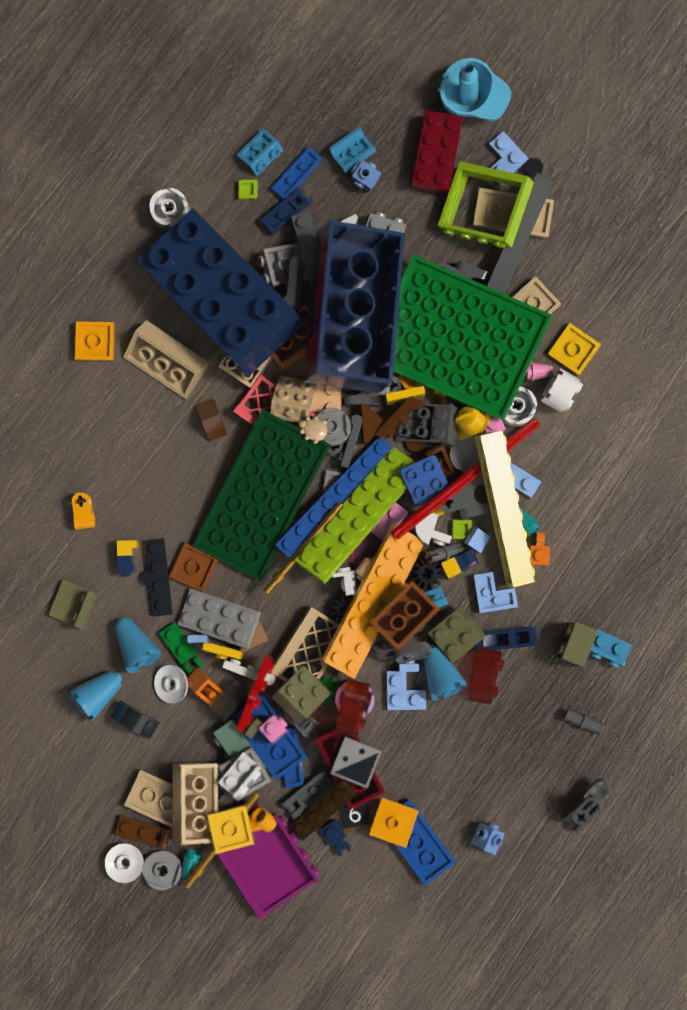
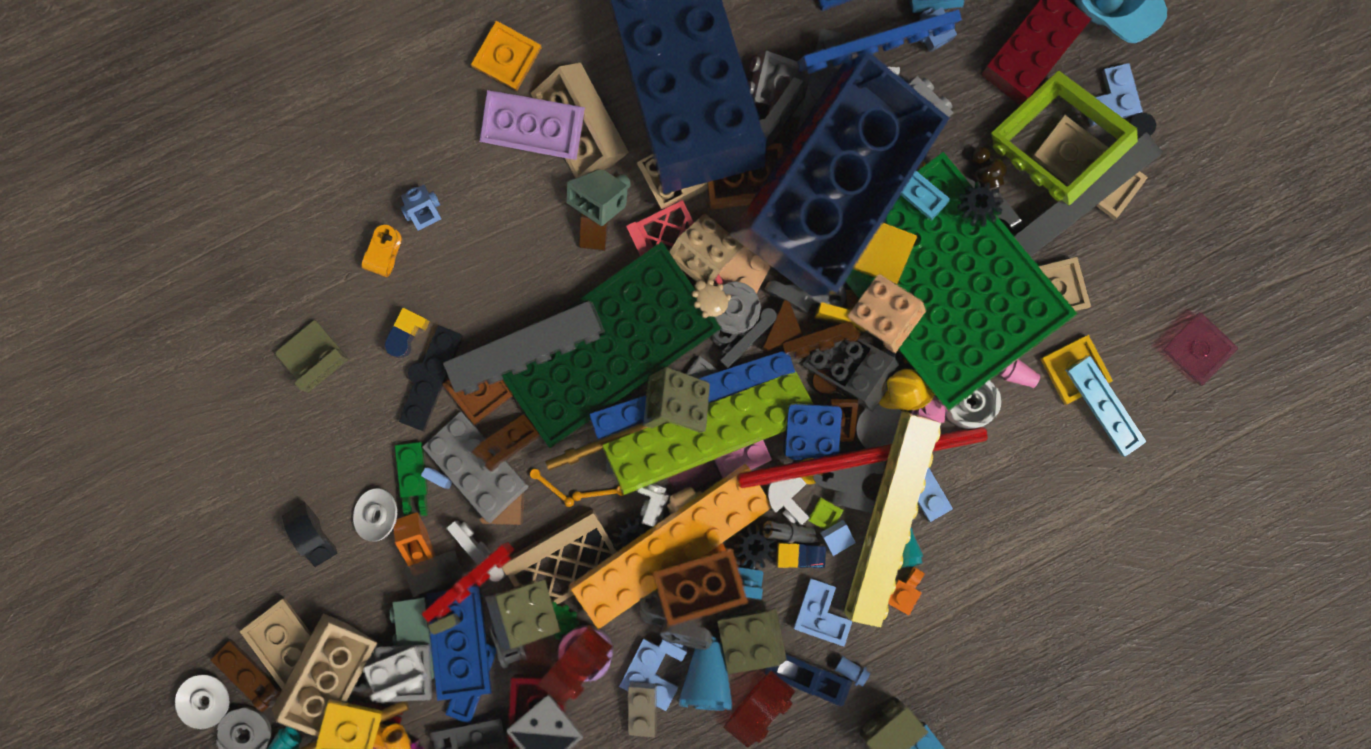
camera: 20 degrees right, 0 degrees up
dark azure cone [68,670,123,722] -> none
dark azure cone [114,618,161,673] -> none
yellow plate [202,642,244,660] -> none
bright pink brick [259,715,288,744] -> none
dark blue plate [261,187,313,235] -> none
white brick [540,368,583,413] -> none
none -> medium blue brick [401,184,441,231]
none -> dark grey brick [443,301,605,395]
none -> reddish brown plate [472,414,540,472]
none -> lavender tile [479,90,585,160]
none -> light orange hinge [530,469,574,507]
none -> sand green torso [567,170,631,226]
none -> light orange hinge [572,486,623,501]
none -> dark tan plate [628,682,657,737]
none -> olive bracket [643,367,710,433]
none -> blue plate [797,10,962,74]
none -> medium blue pin [835,656,870,687]
none -> light nougat bracket [848,275,926,354]
none -> yellow tile [853,223,917,285]
none -> medium azure plate [901,171,950,221]
none -> black gear [957,181,1004,227]
none -> dark brown animal [972,147,1007,189]
none -> medium azure plate [1065,355,1146,457]
none -> clear pink plate [1163,312,1239,386]

